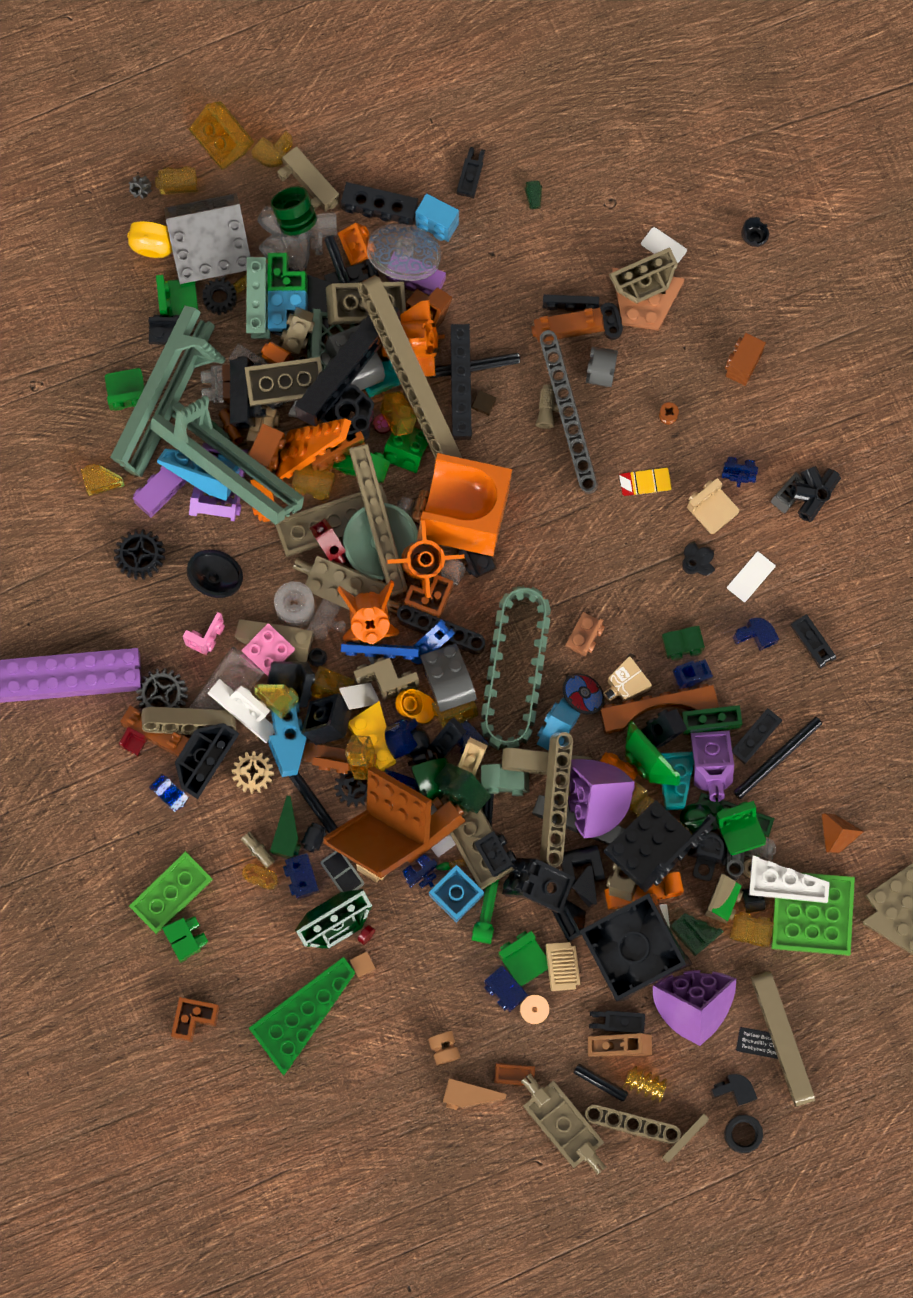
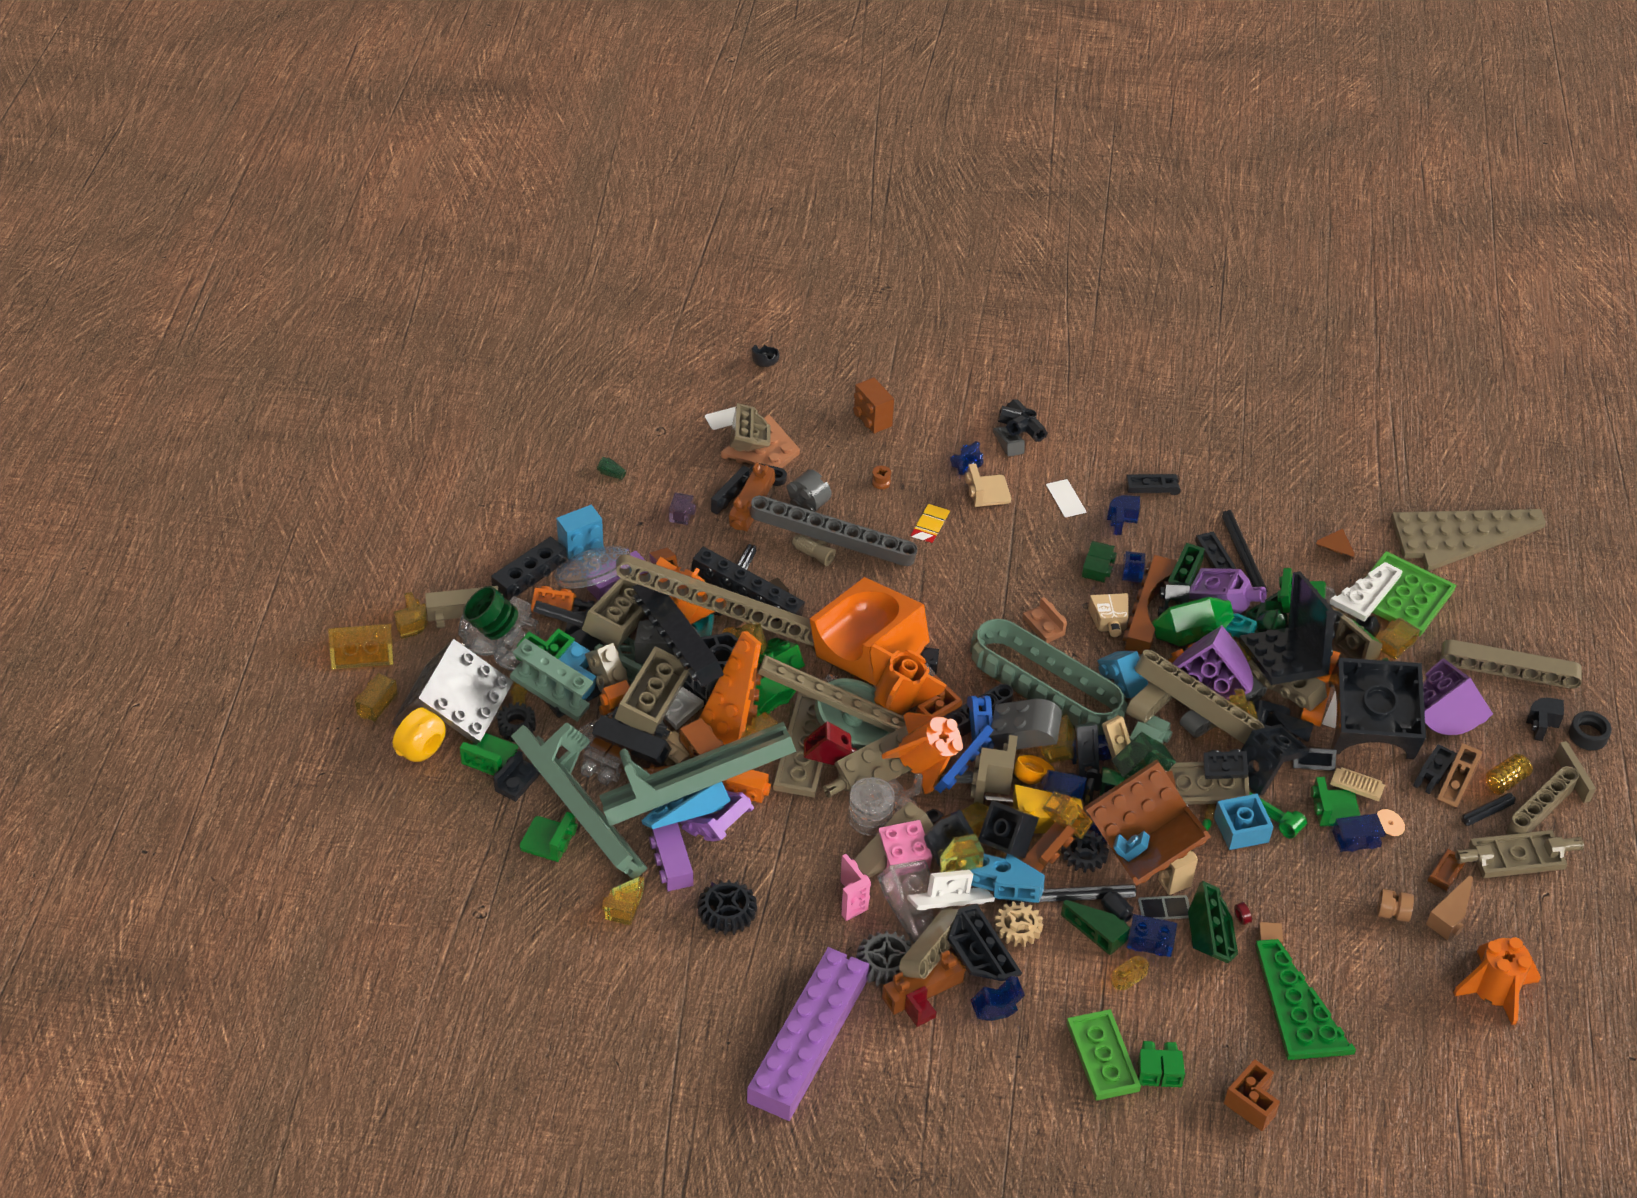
camera: 60 degrees left, 30 degrees down
dark grey gear [129,175,152,199] -> none
black dish [186,550,243,598] -> none
dark tan pin [241,832,275,869] -> none
clear blue hips [402,854,437,889] -> none
medium nougat axle [411,490,429,523] -> none
black hinge [456,147,485,198] -> none
shield [562,673,605,715] -> none
black plate [682,541,715,576] -> none
black sticker [736,1027,778,1059] -> none
none -> clear purple brick [669,493,696,525]
none -> dark azure bracket [1114,831,1150,862]
none -> clear yellow plate [1229,689,1258,719]
none -> orange brick [1453,937,1541,1025]

